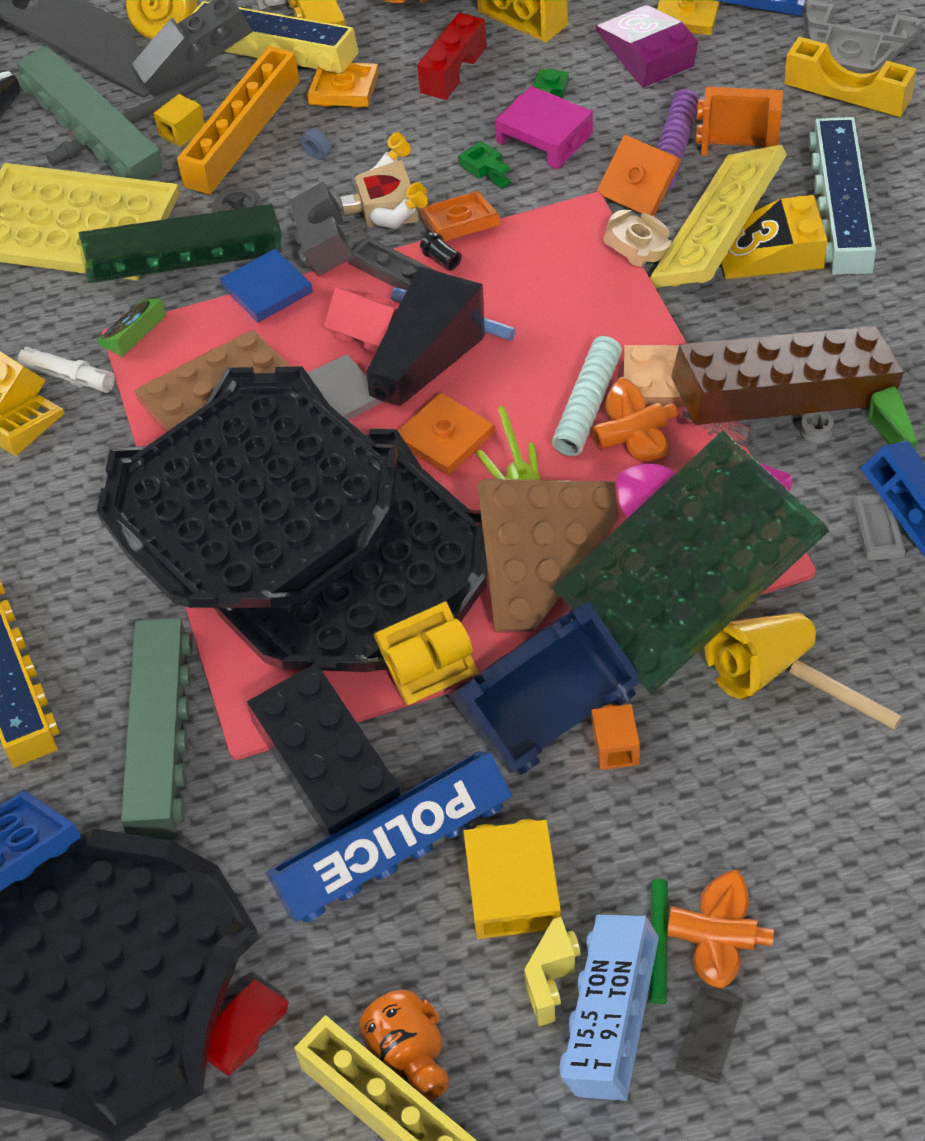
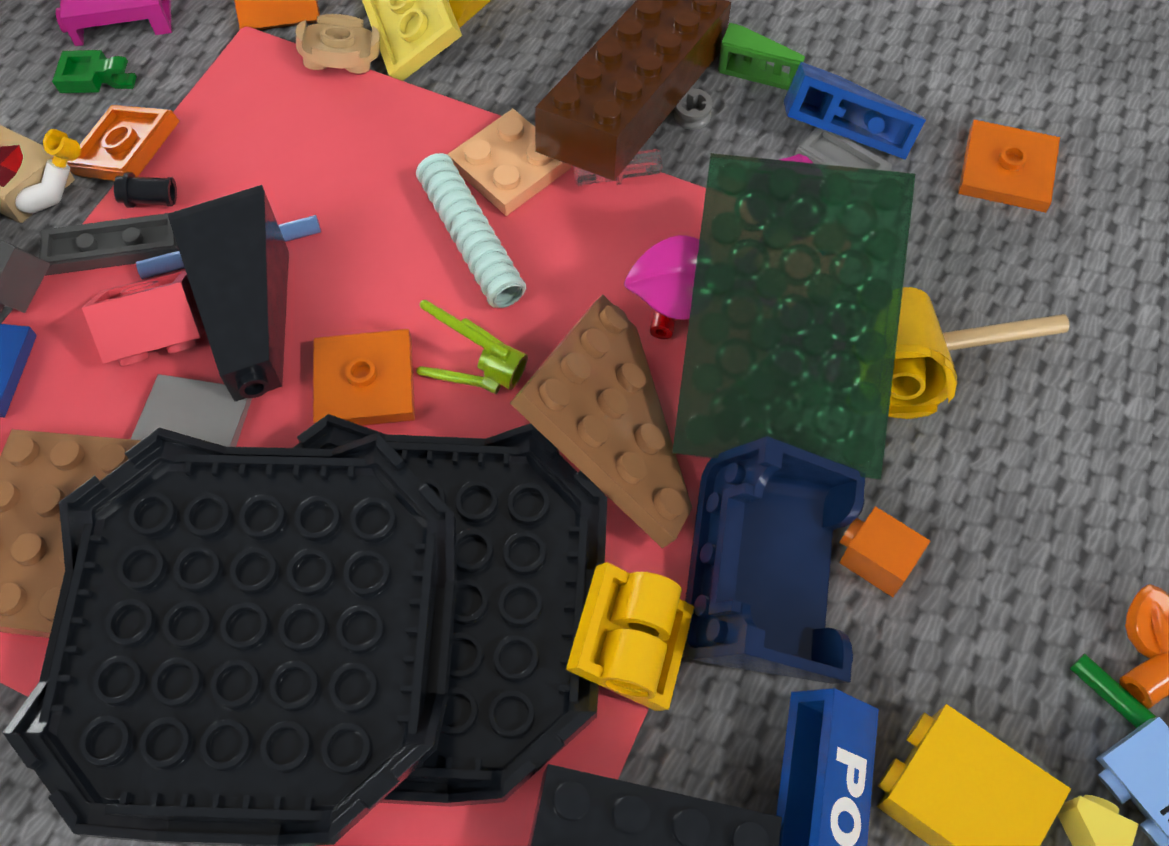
camera: 50 degrees left, 10 degrees up
orange plant [591,376,678,461] -> none

